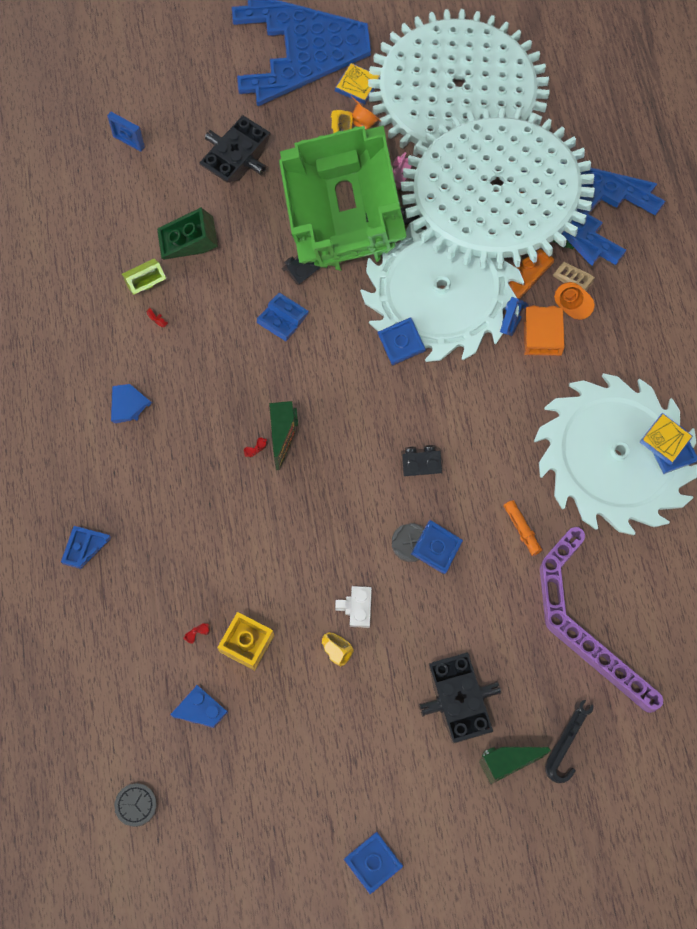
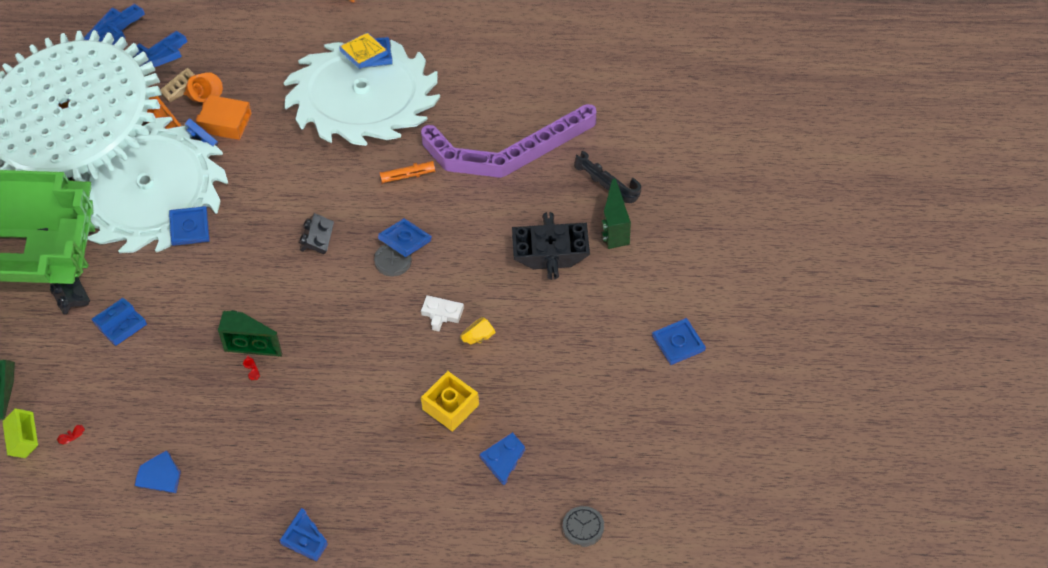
camera: 75 degrees left, 15 degrees down
red piece [183,623,209,644] -> none

